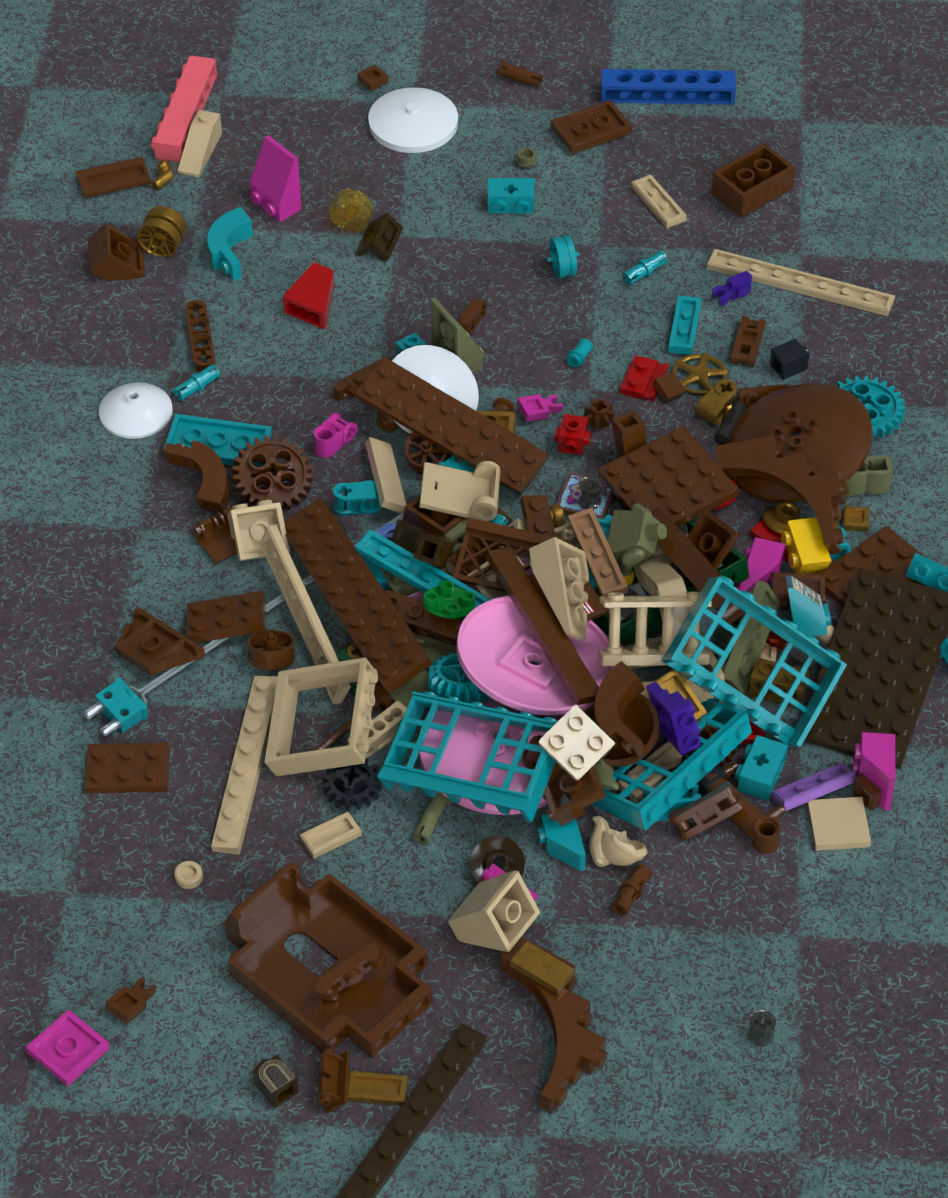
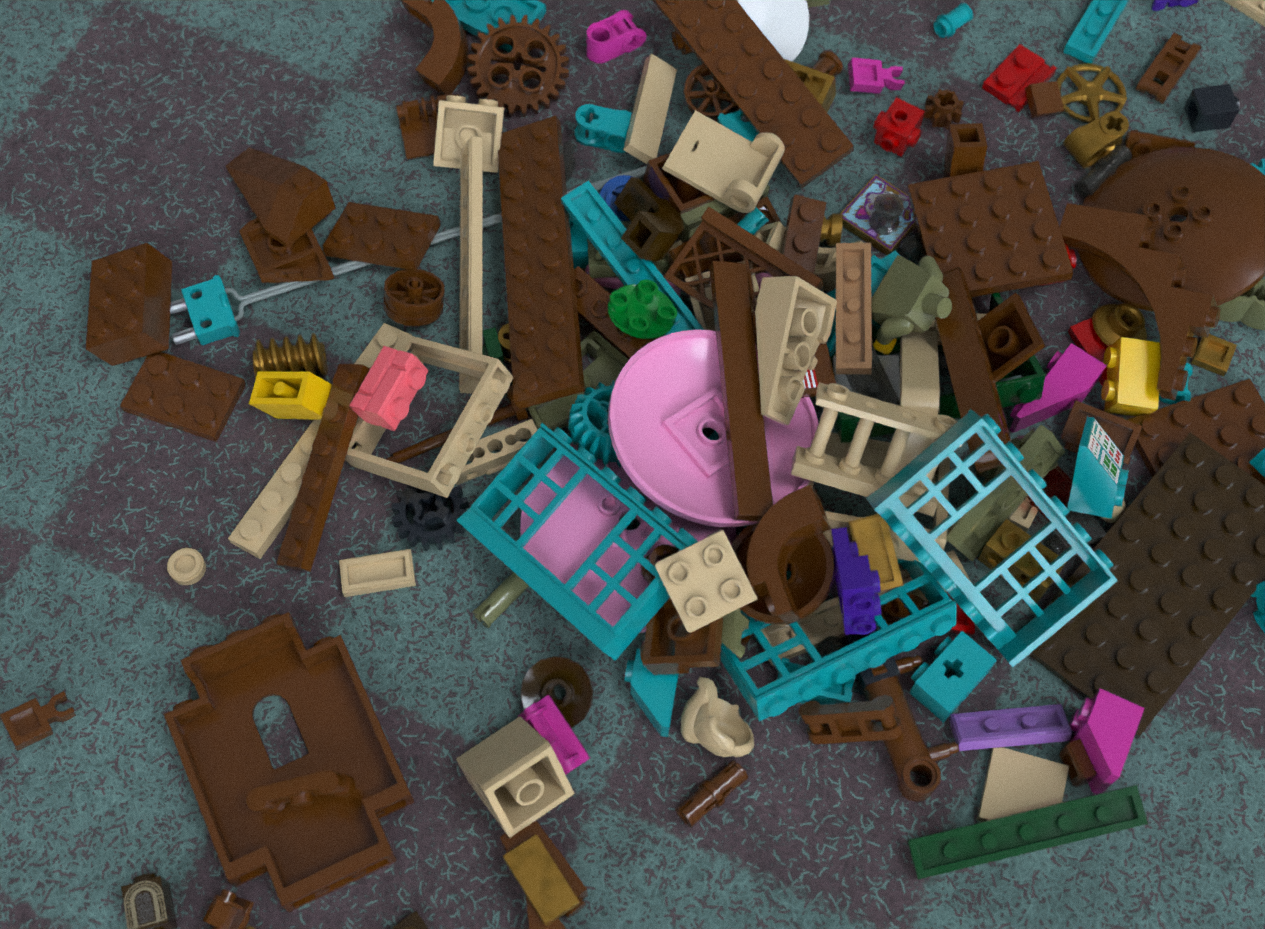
camera: 20 degrees right, 15 degrees up
none -> reddish brown brick [86,243,173,366]
none -> reddish brown wedge [225,147,336,248]
none -> yellow brick [249,371,332,420]
none -> pearl gold piece [253,333,328,378]
none -> reddish brown plate [276,364,370,572]
none -> coral brick [349,346,429,431]
none -> dark green plate [907,785,1148,879]

